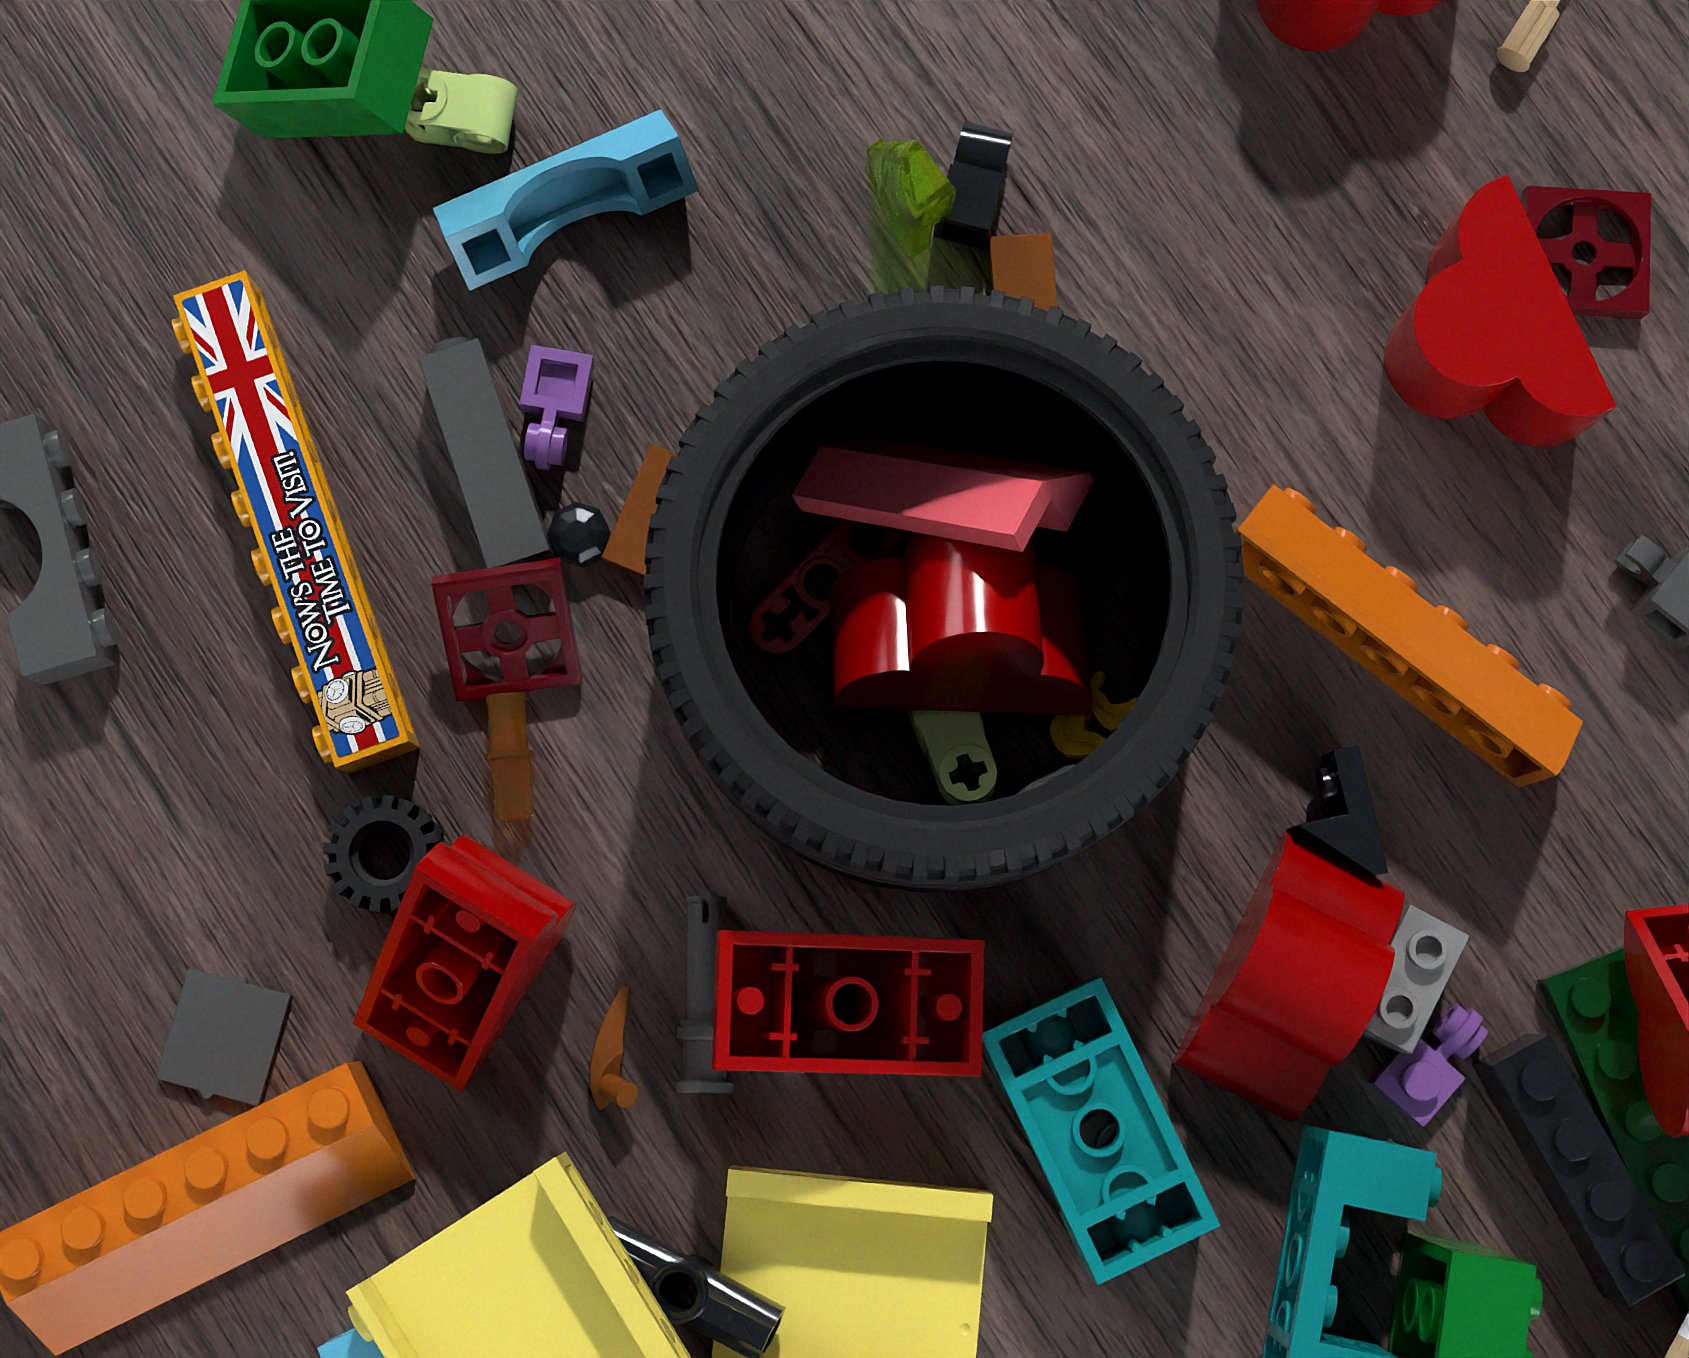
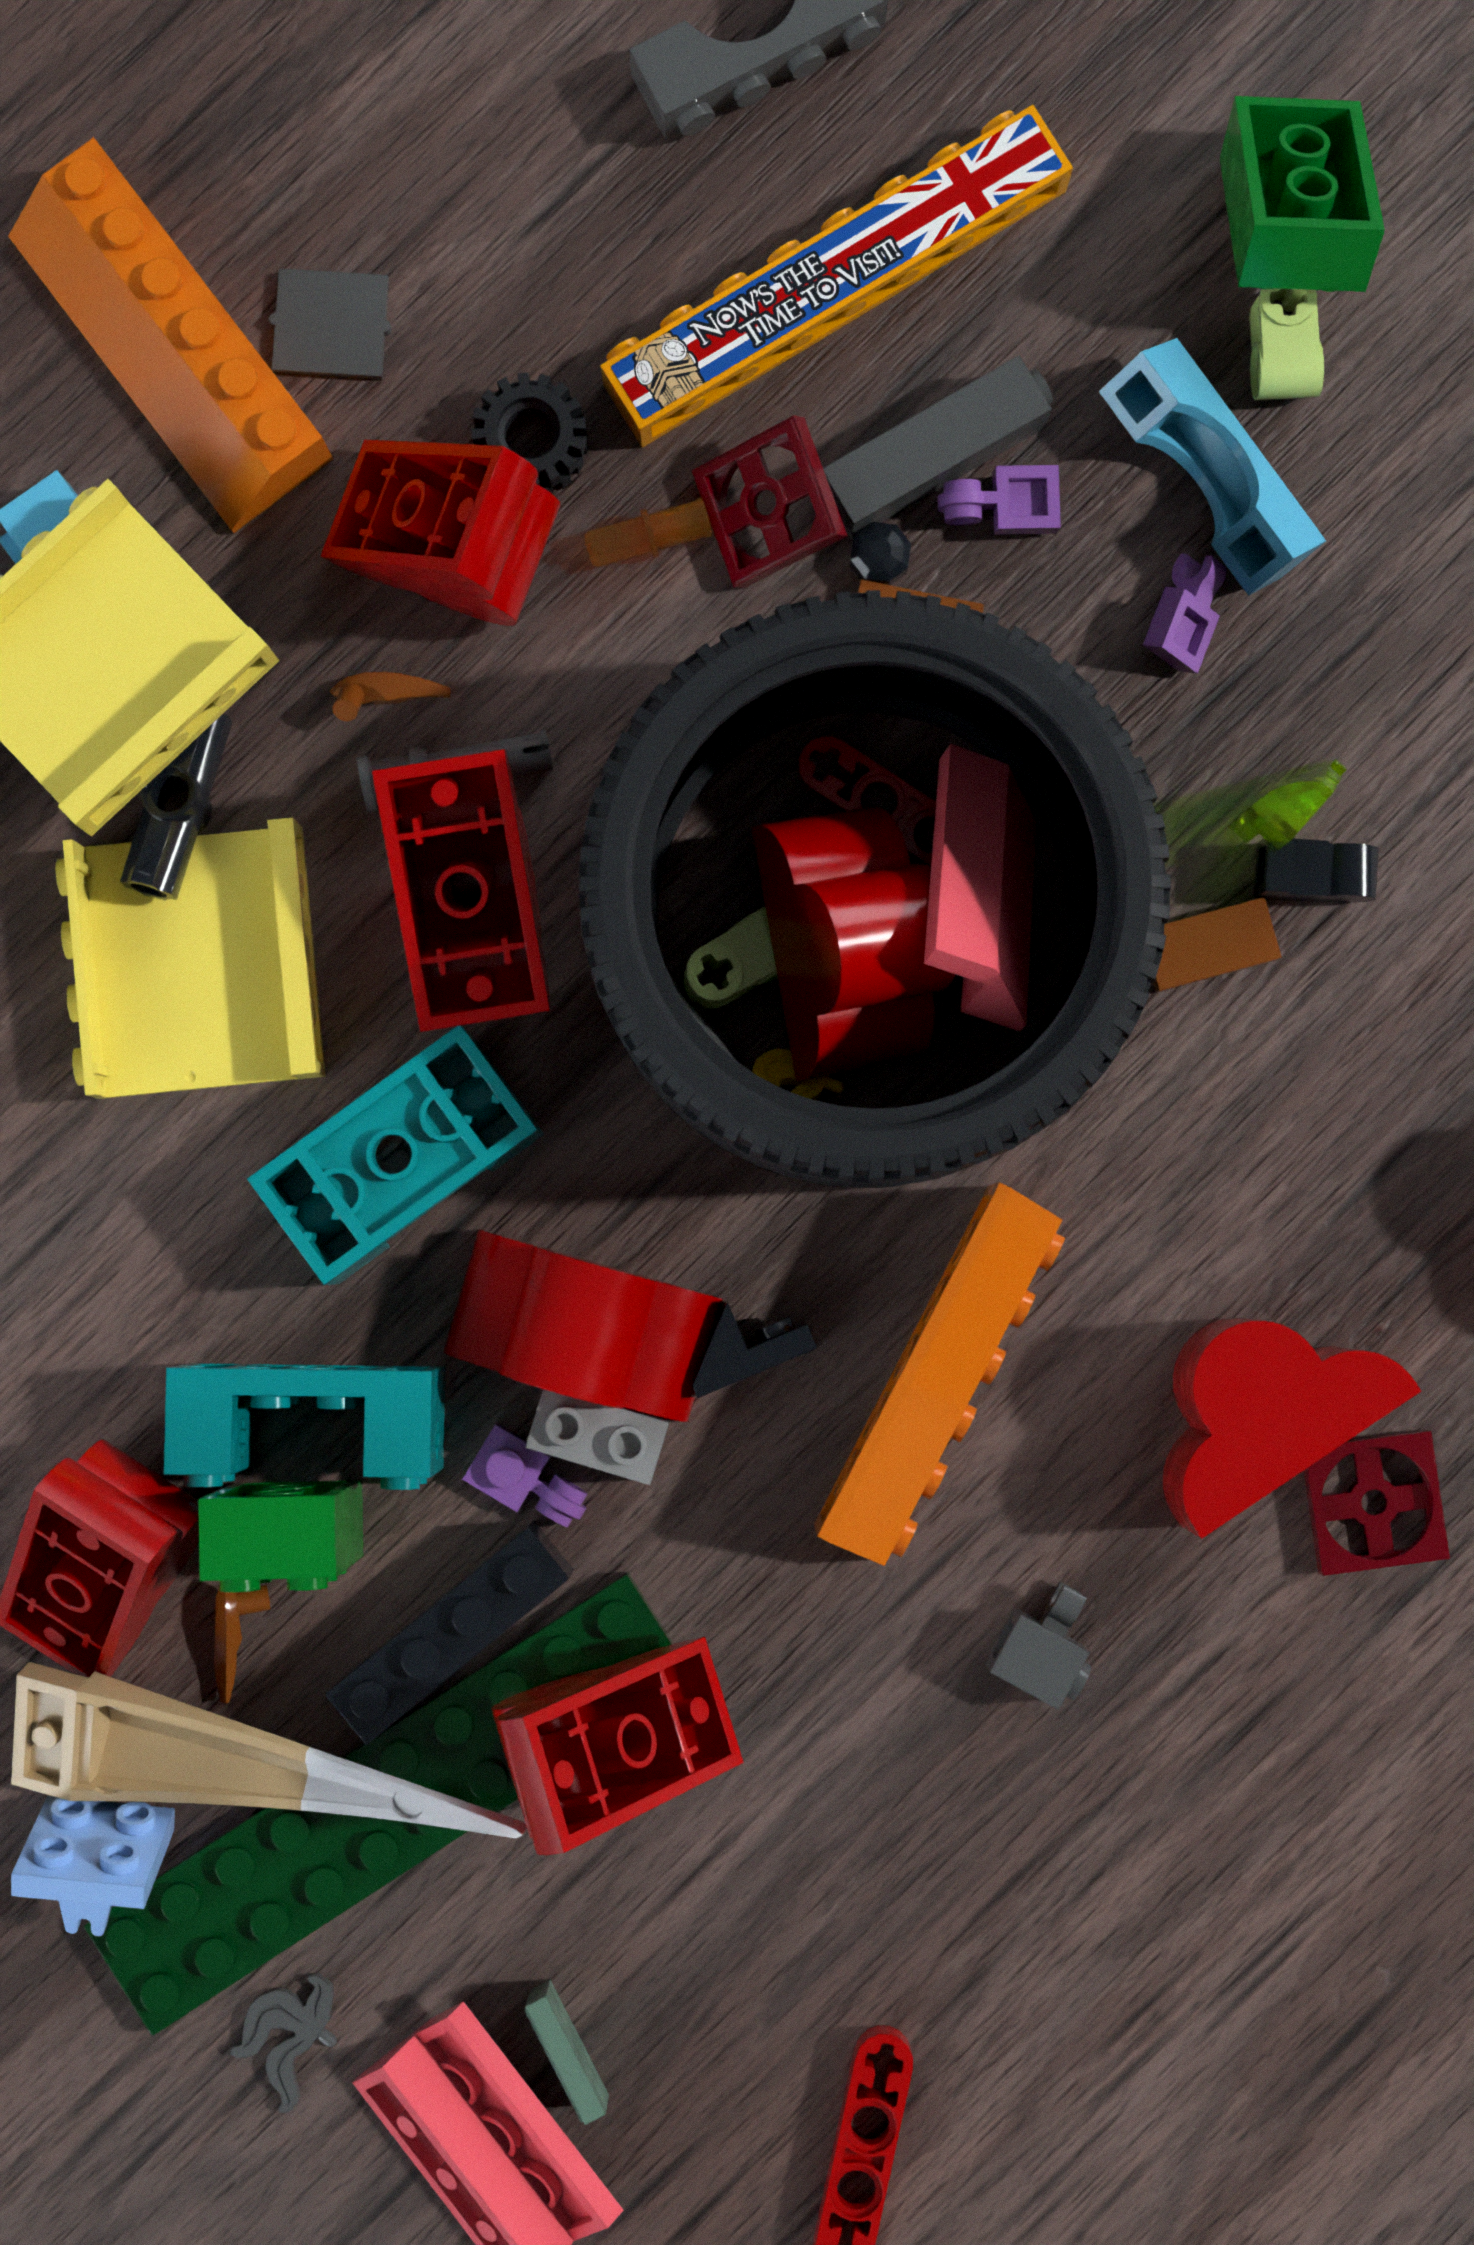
camera: 80 degrees right, 5 degrees up
none -> medium lavender plate [1143,553,1226,674]

